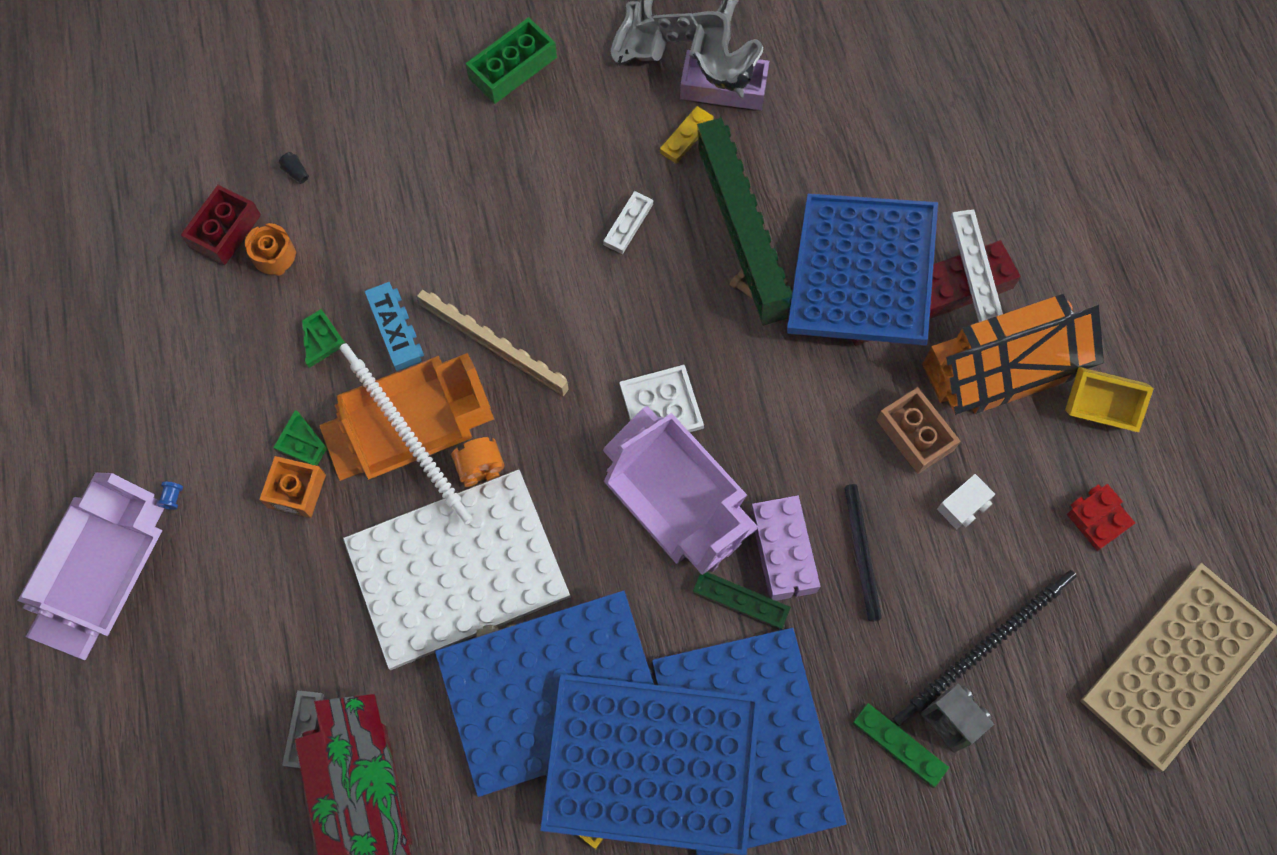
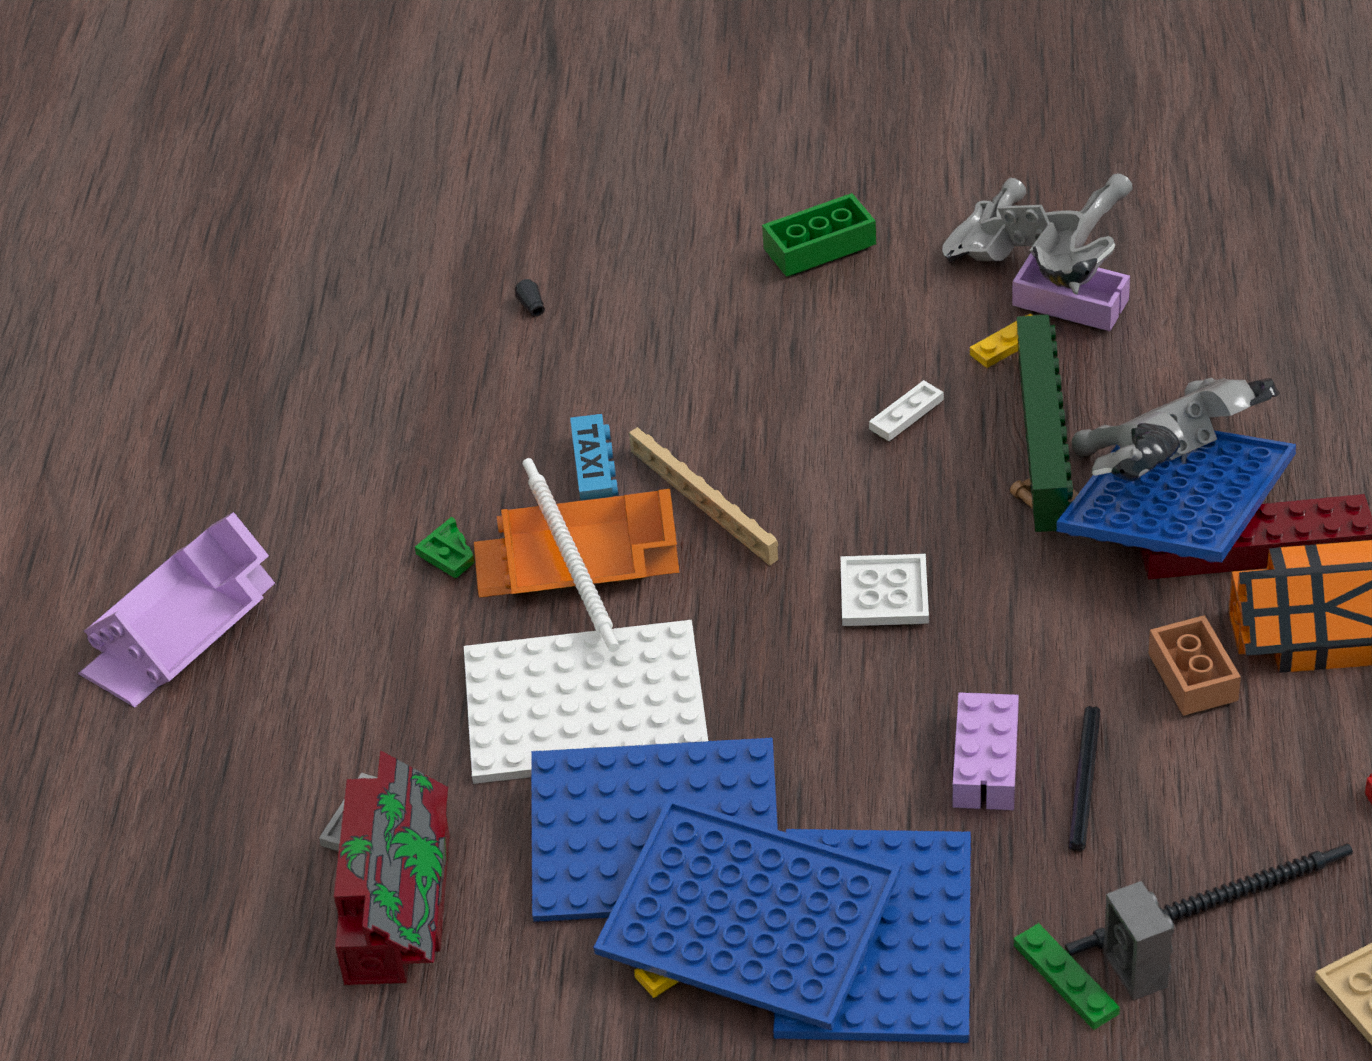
camera: 20 degrees right, 25 degrees down
blue bush [156,481,183,510] -> none
dark red brick [181,185,261,266] -> none
orange brick [245,223,296,276] -> none
orange brick [259,456,326,518] -> none
green wing [302,309,345,368] -> none
orange brick [451,437,505,487] -> none
lavender panel [603,406,759,575] -> none
dark green plate [693,572,791,631] -> none
white brick [937,474,995,530] -> none
white plate [951,209,1003,322] -> none
none -> light grey animal [1071,378,1280,482]

